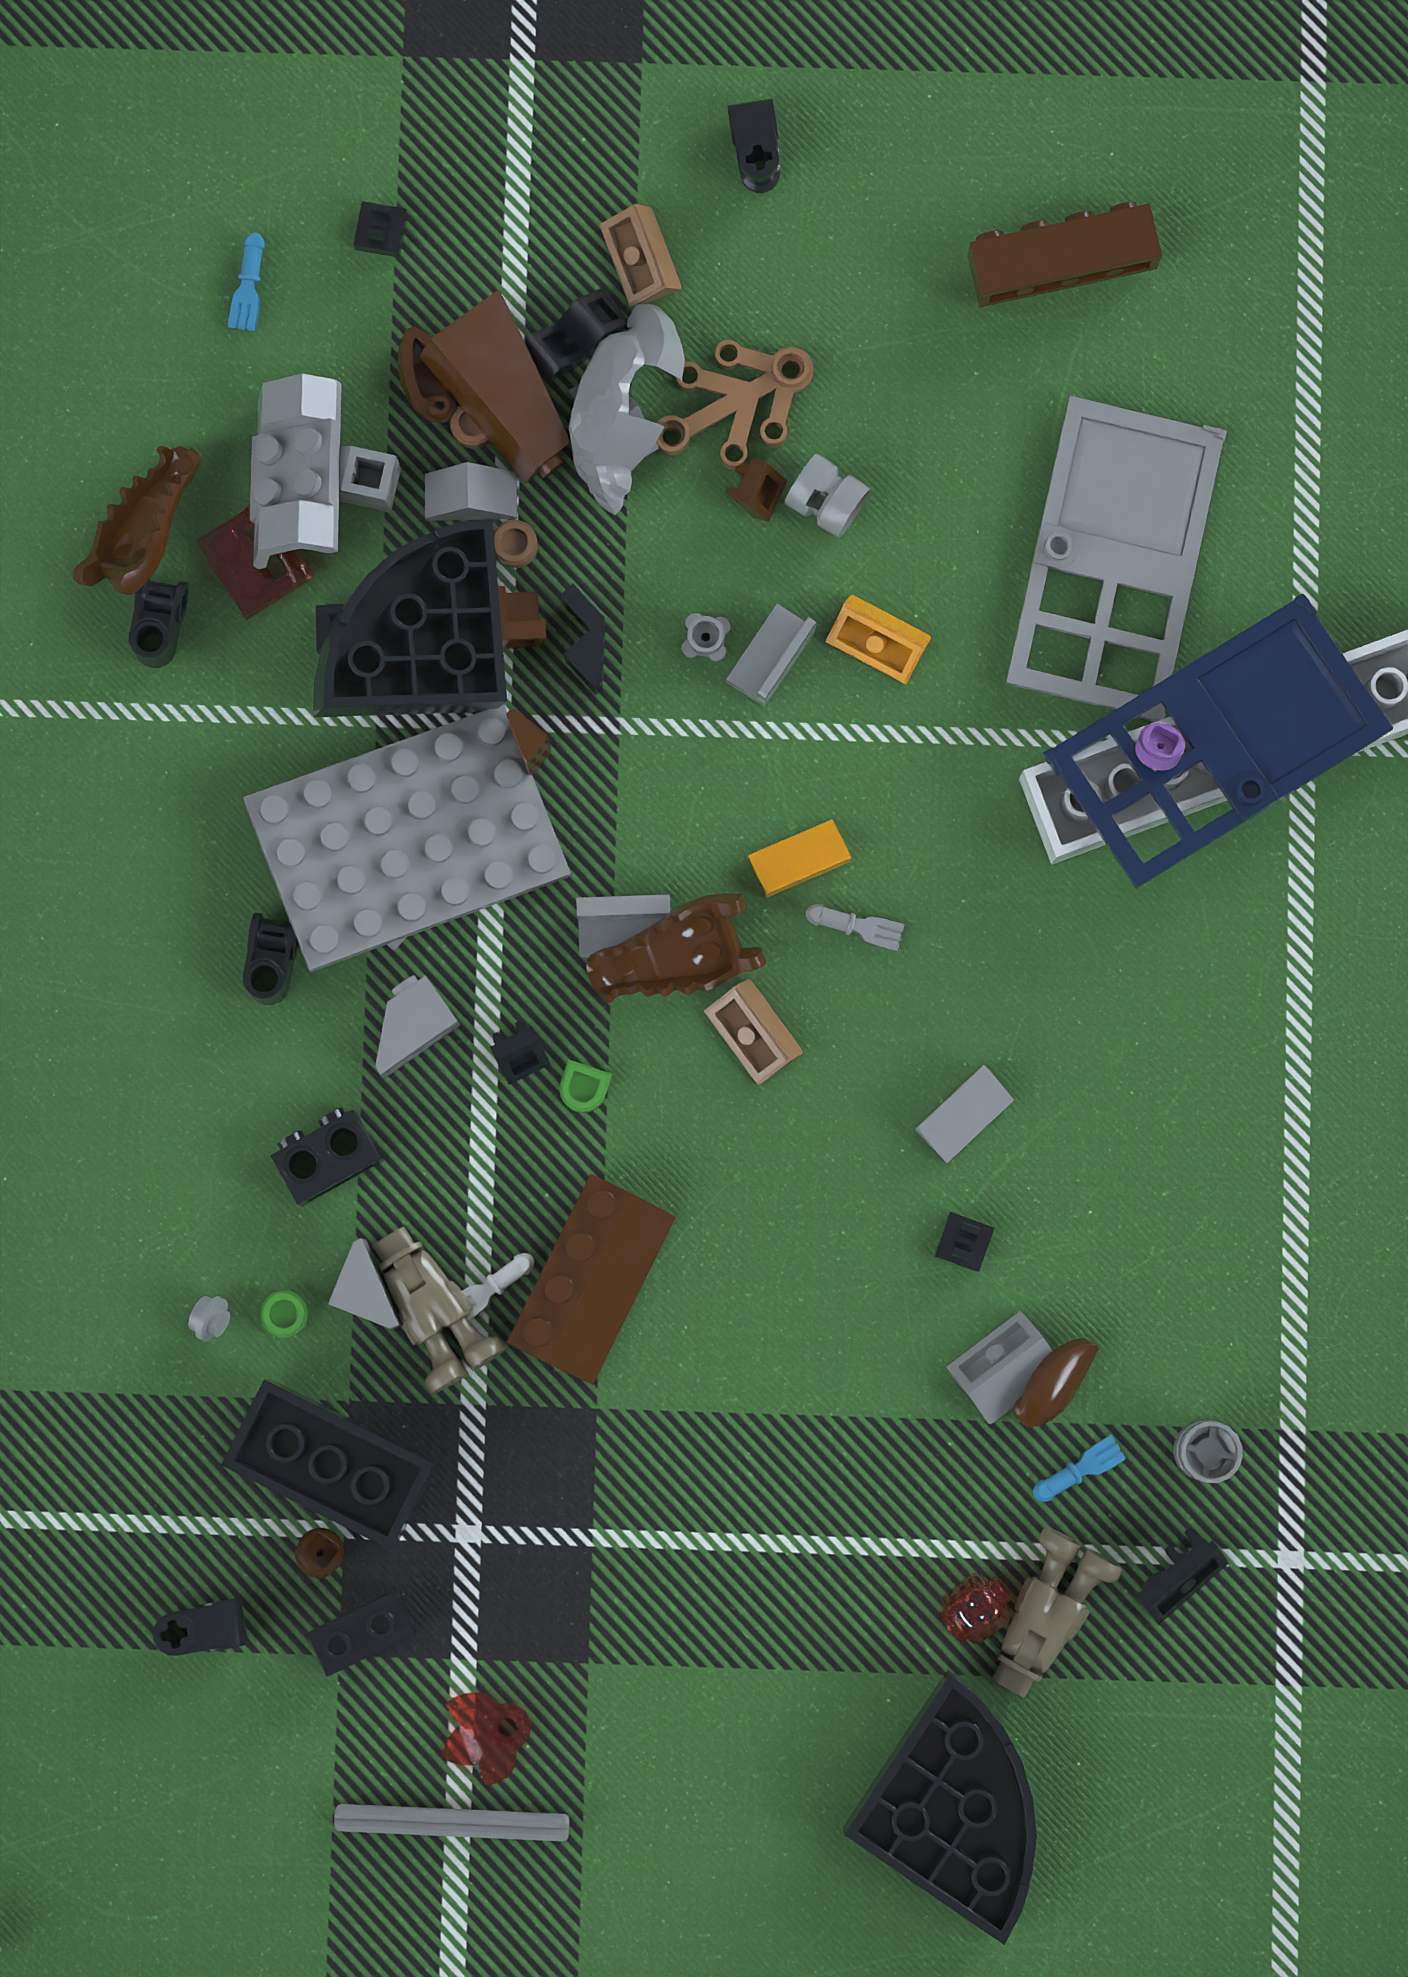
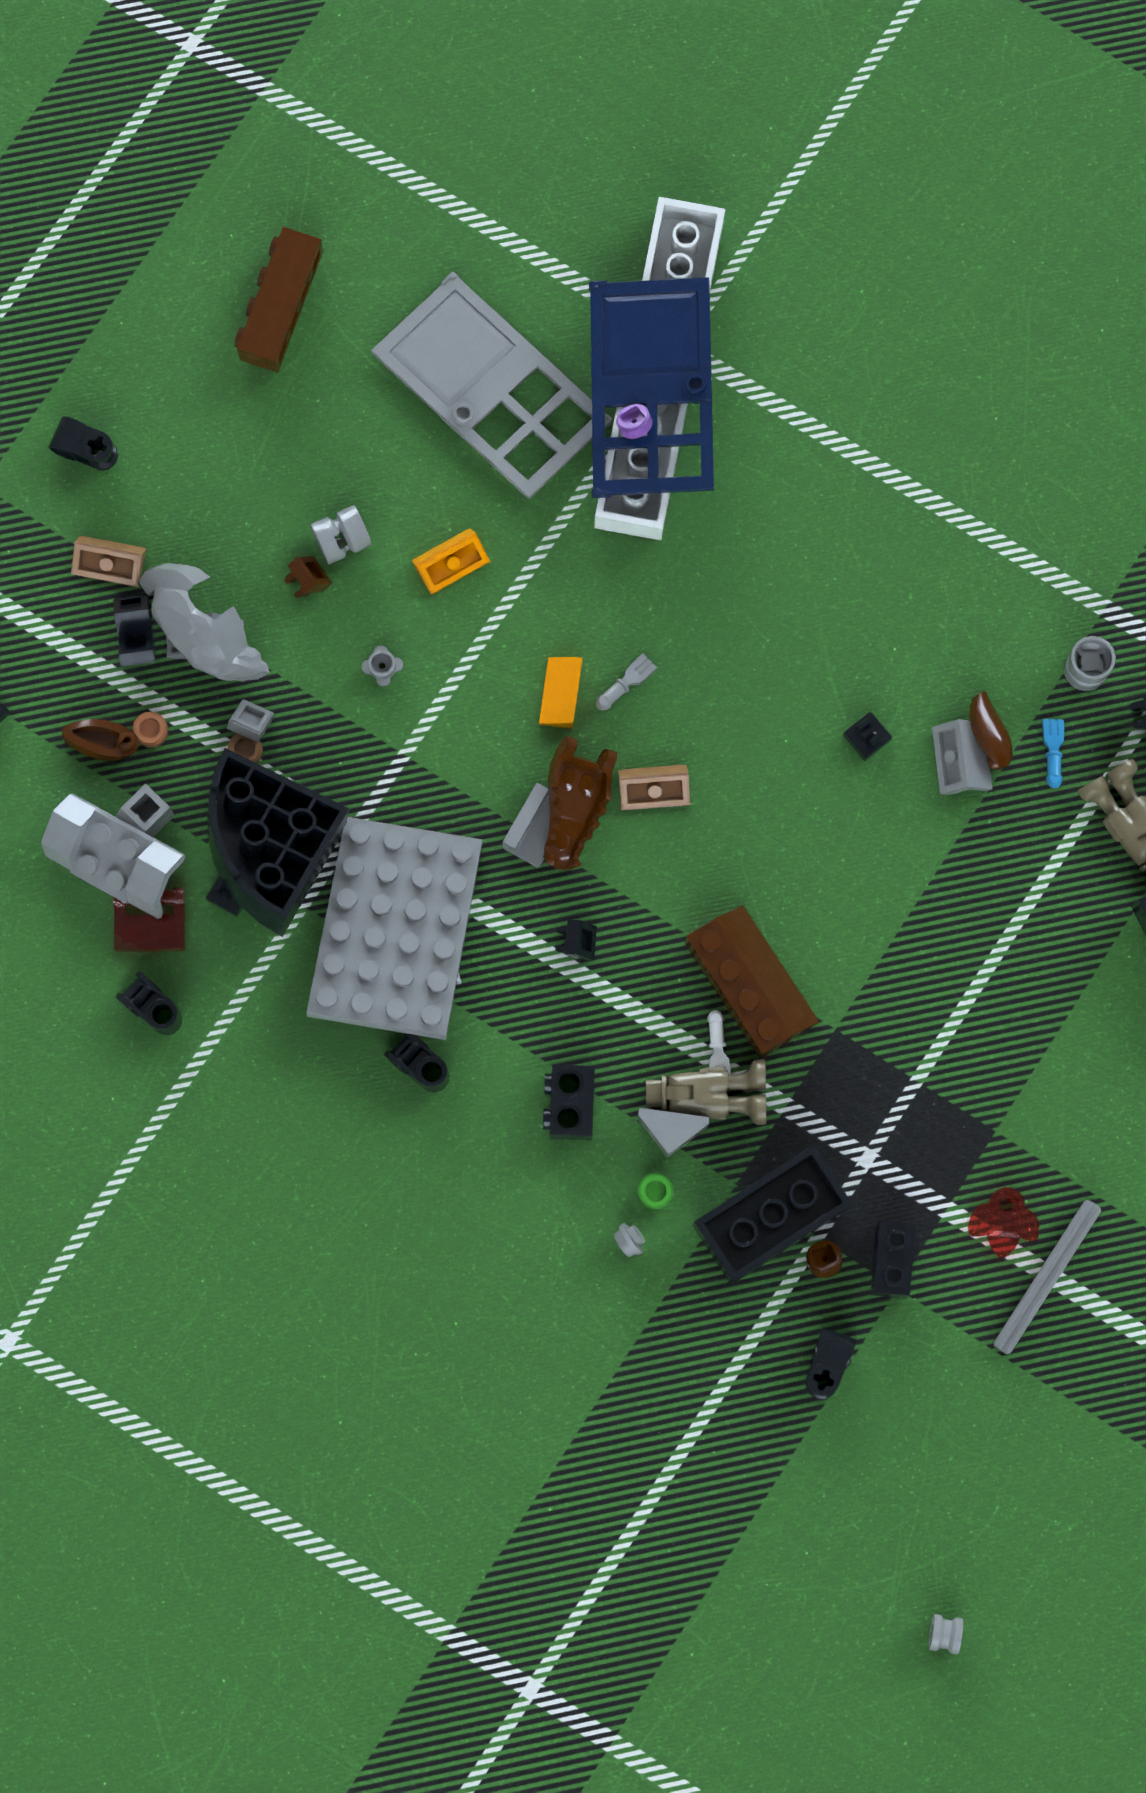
camera: 65 degrees left, 5 degrees down
reddish brown animal [73,446,200,595] -> none
light grey slope [375,975,460,1078] -> none
reddish brown slope [420,290,571,484] -> none
light grey slope [425,462,517,521] -> none
reddish brown panel [498,586,546,649] -> none
reddish brown slope [506,709,551,776] -> none
black slope [560,583,606,695] -> none
bright green tile [560,1059,613,1113] -> none
medium nougat plant [656,339,814,470] -> none
light grey panel [726,604,816,707] -> none
light grey slope [915,1065,1014,1164] -> none
clear red head [940,1573,1012,1644] -> none
none -> light grey tile [227,699,274,743]

